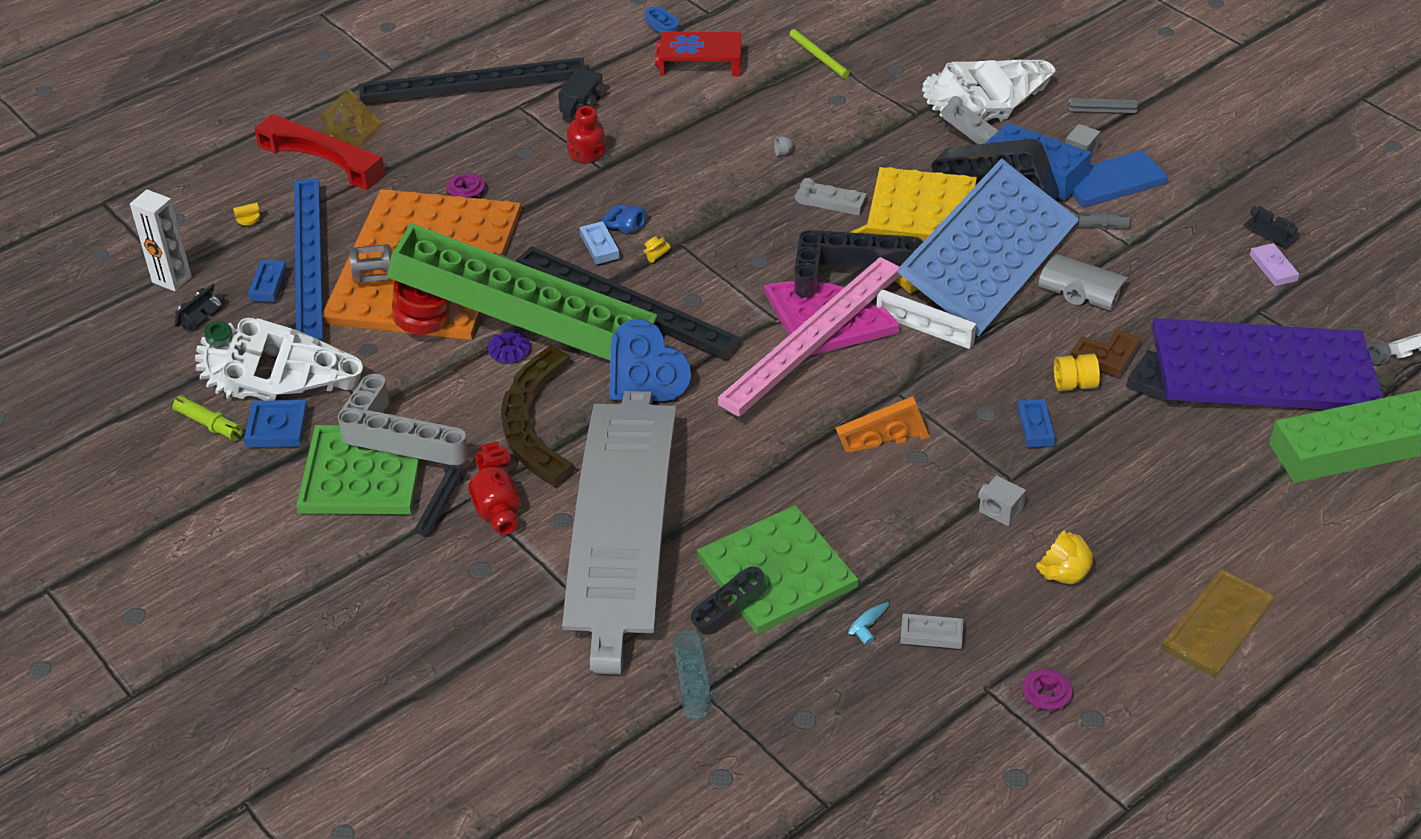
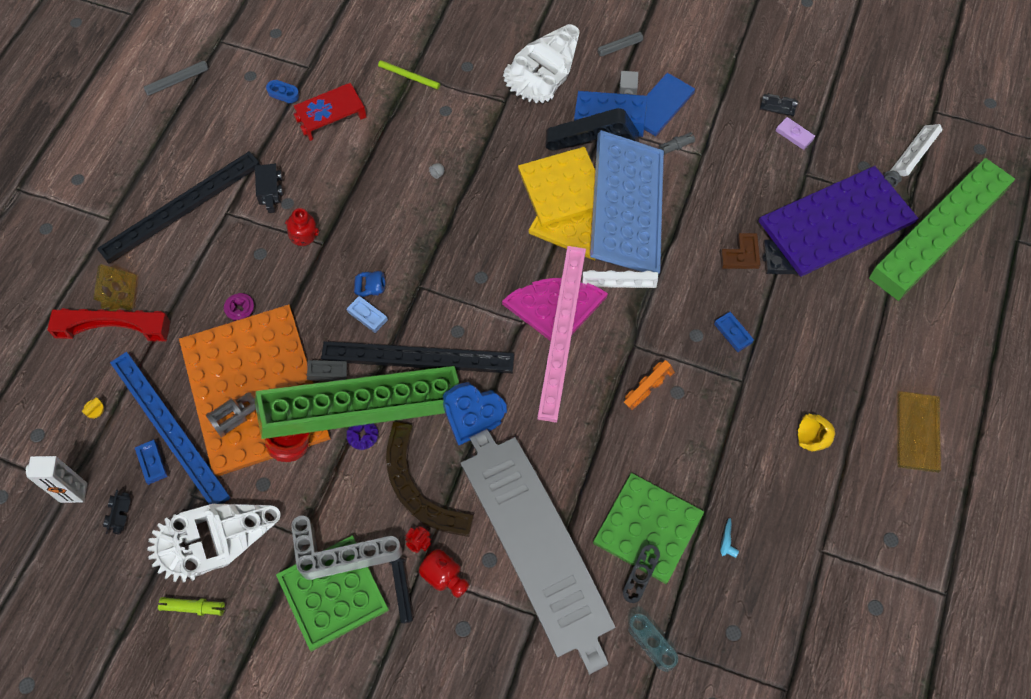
camera: 30 degrees left, 20 degrees up
dark green tile [204,321,232,347] -> none
blue plate [244,400,308,447] -> none
yellow plate [643,236,671,263] -> none
black beam [794,230,923,297] -> none
light grey plate [795,178,867,216] -> none
light grey plate [900,613,963,649] -> none
light grey plate [941,96,998,144] -> none
light grey brick [978,475,1026,526] -> none
magenta gear [1022,669,1072,713] -> none
light grey panel [1038,254,1129,311] -> none
yellow wheel [1054,354,1100,391] -> none

